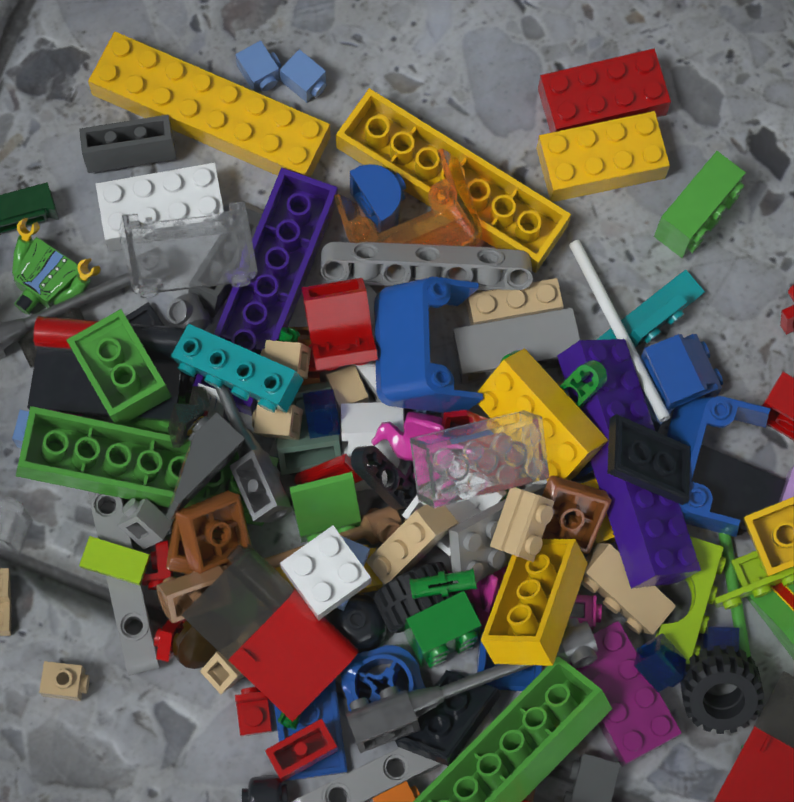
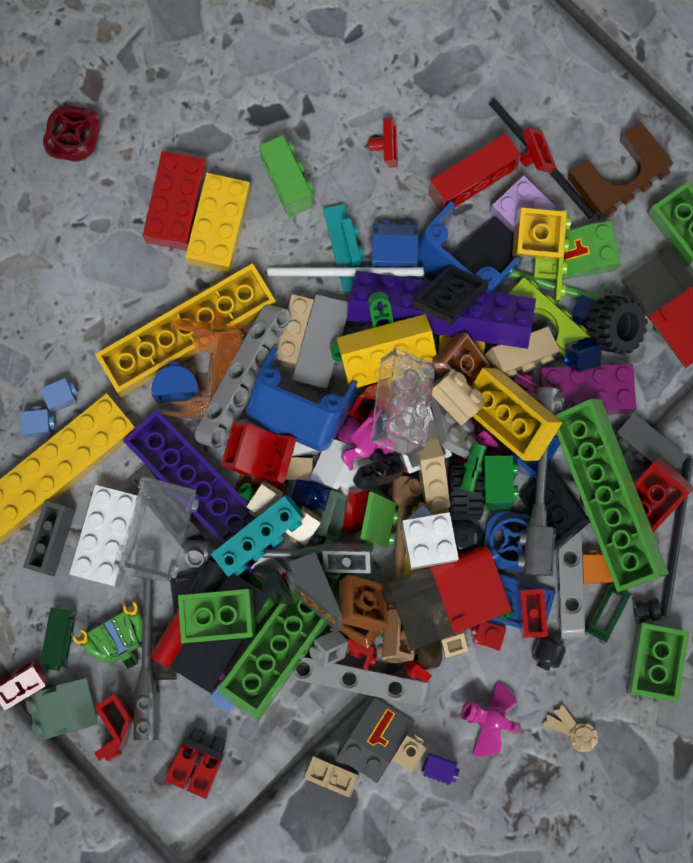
camera: 60 degrees left, 5 degrees up
lime tile [79,536,151,586] -> none
none -> dark grey slope [337,697,414,783]
none -> dark purple brick [421,752,460,785]
none -> dark pink animal [461,682,521,757]

